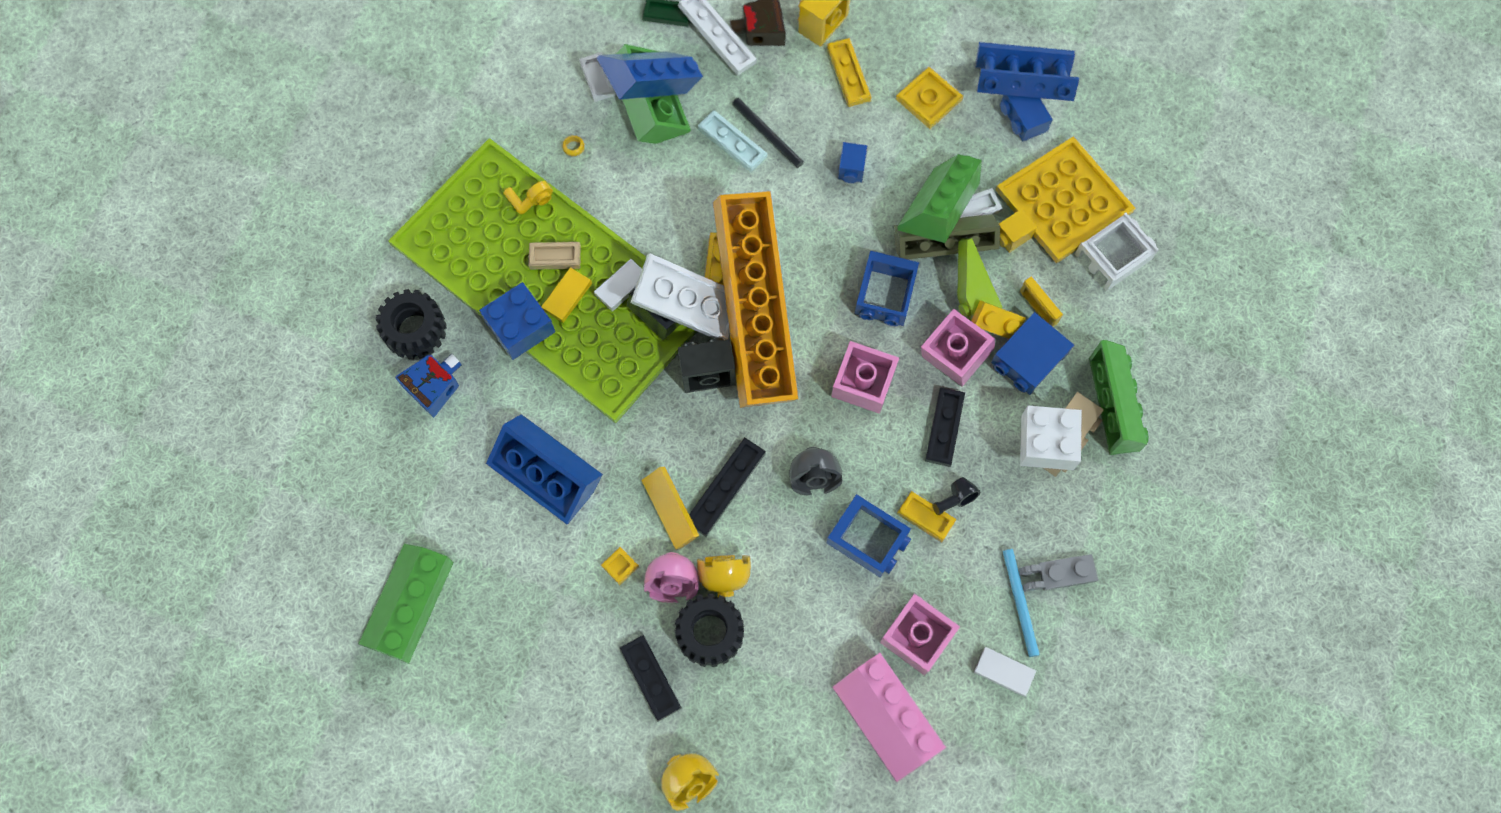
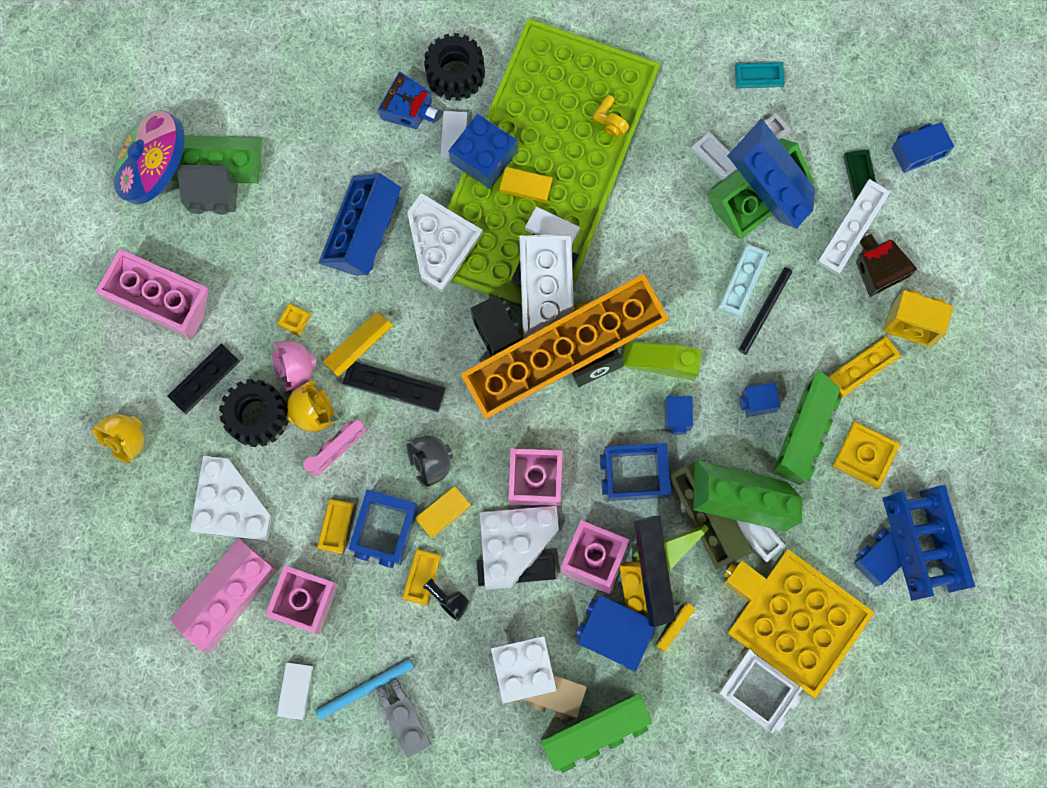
camera: 75 degrees right, 5 degrees up
tan tile [529,242,581,270] -> none
yellow piece [562,135,585,157] -> none
none -> bright pink slope [96,249,209,340]
none -> dish [113,110,184,205]
none -> dark grey slope [177,165,238,215]
none -> white plate [190,456,272,541]
none -> bright pink plate [304,419,367,476]
none -> yellow tile [317,498,355,555]
none -> white plate [407,193,483,293]
none -> yellow tile [415,486,471,539]
none -> white tile [441,111,468,159]
none -> white plate [480,506,559,590]
none -> lime slope [622,342,702,381]
none -> black tile [634,515,676,627]
none -> blue brick [664,396,693,435]
none -> white tile [691,132,738,181]
none -> teal tile [735,62,785,89]
none -> bright green slope [772,370,841,485]

